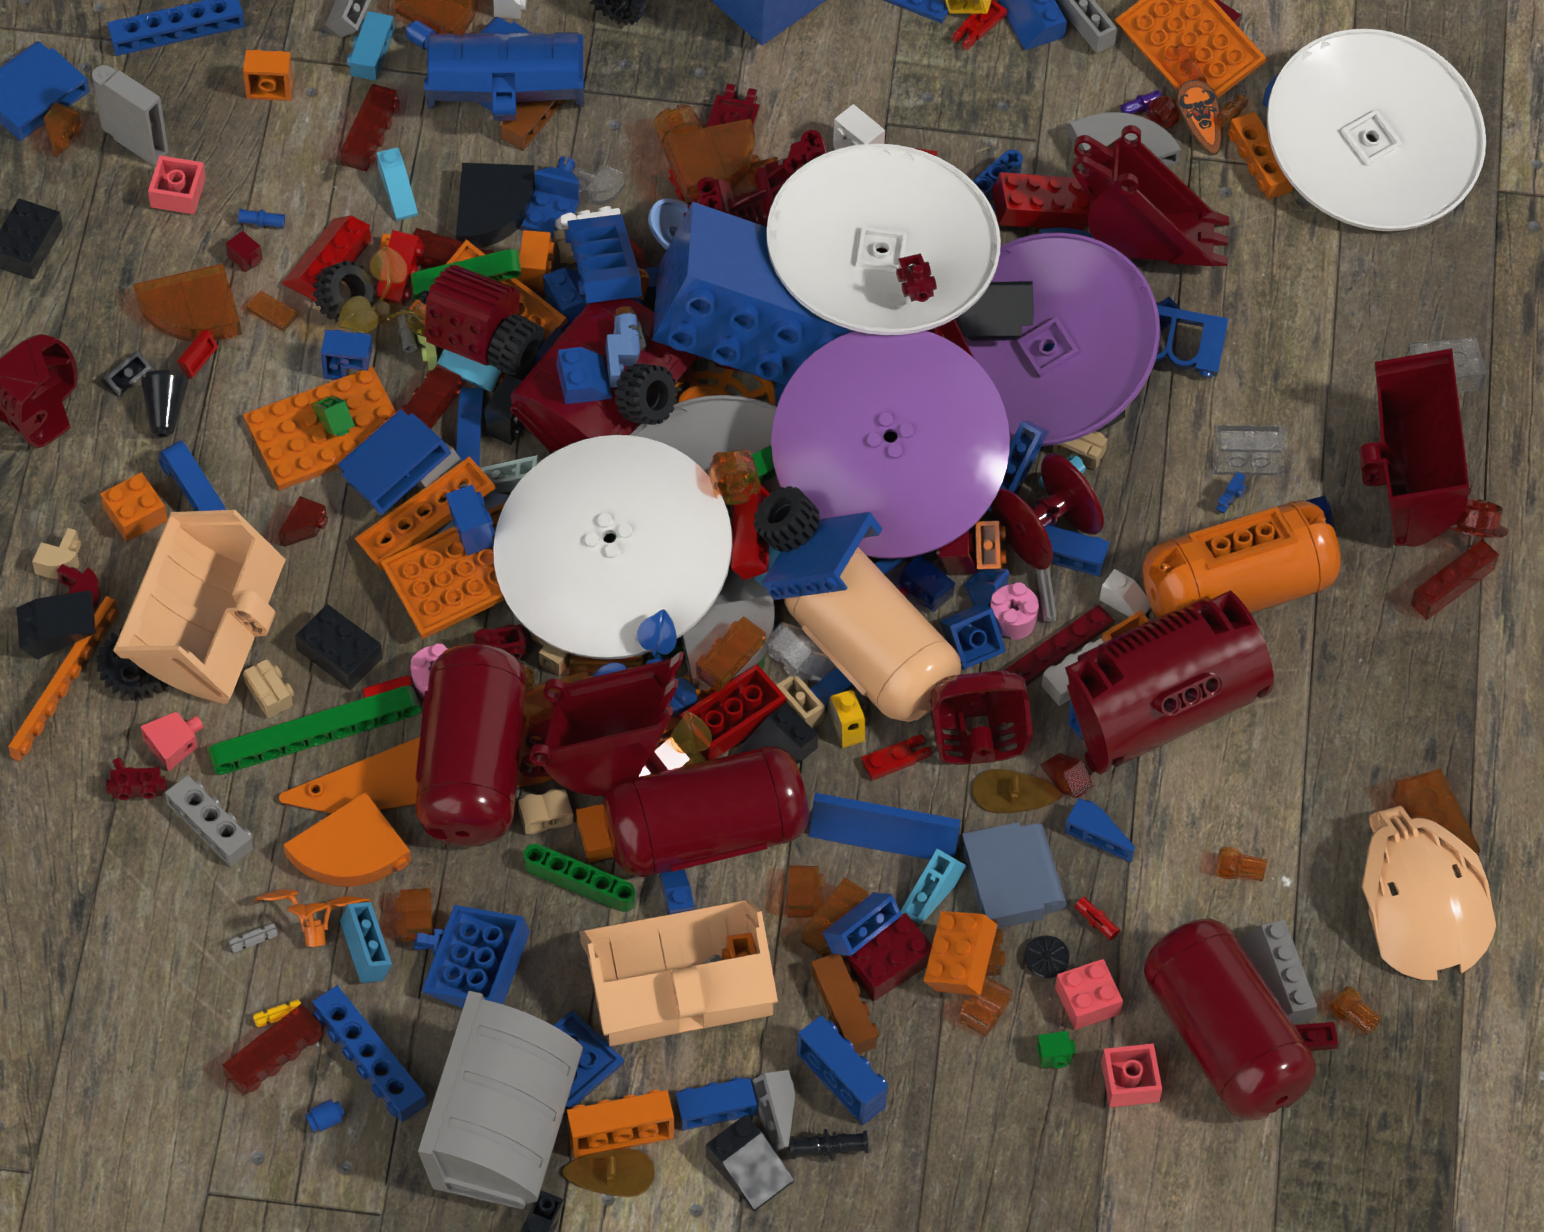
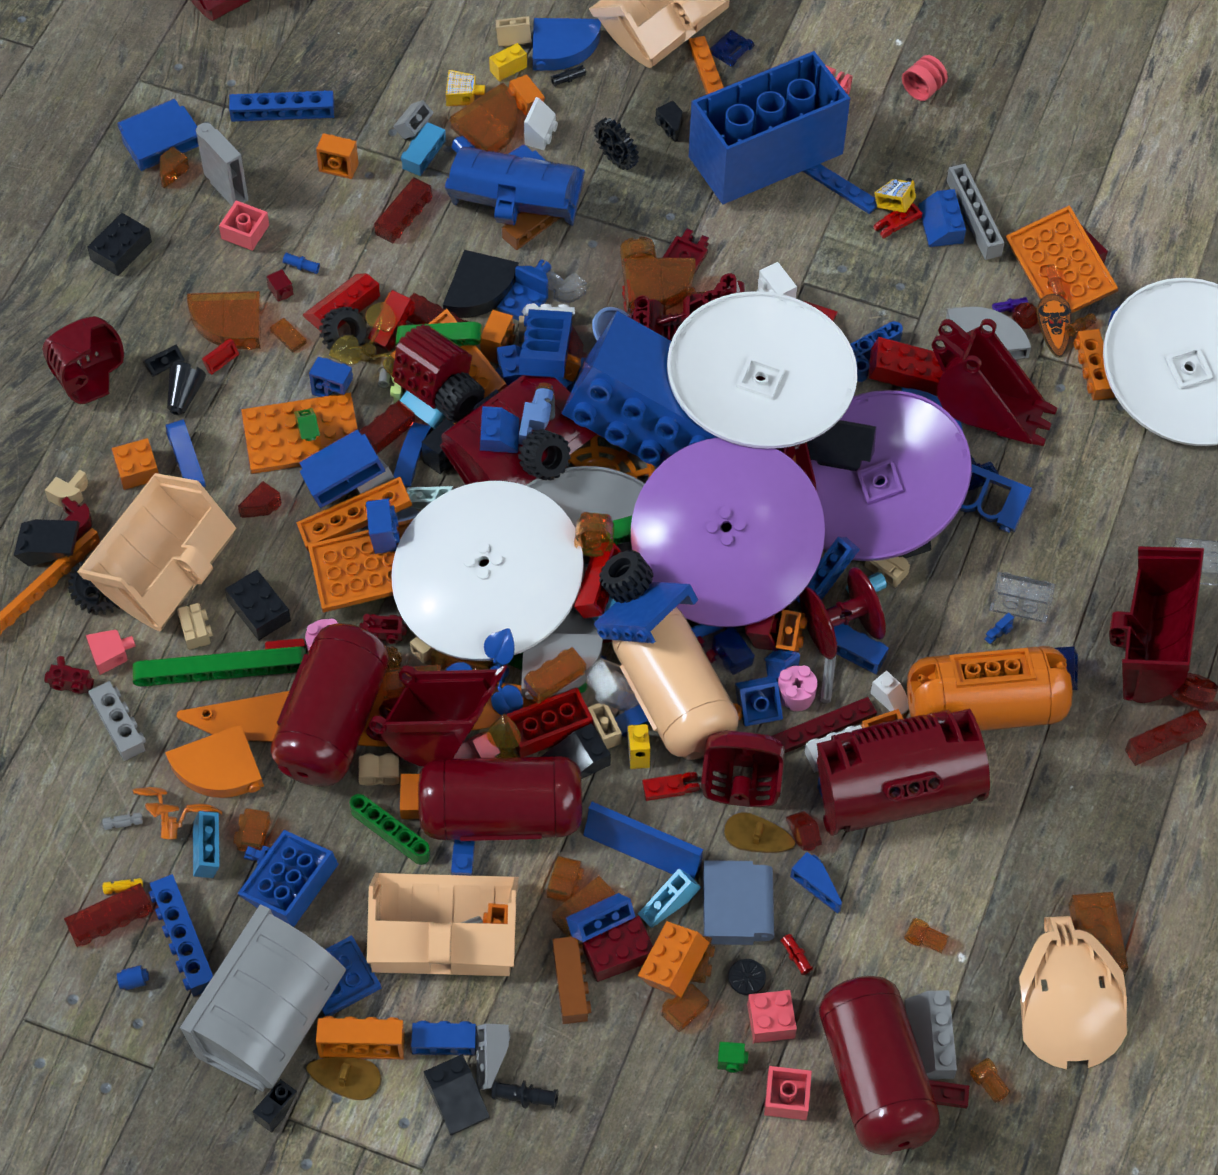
camera: 15 degrees right, 0 degrees up
medium azure slope [377,147,418,221] -> none
blue brick [797,1015,888,1126] -> none
dark red brick [896,253,937,302] -> none

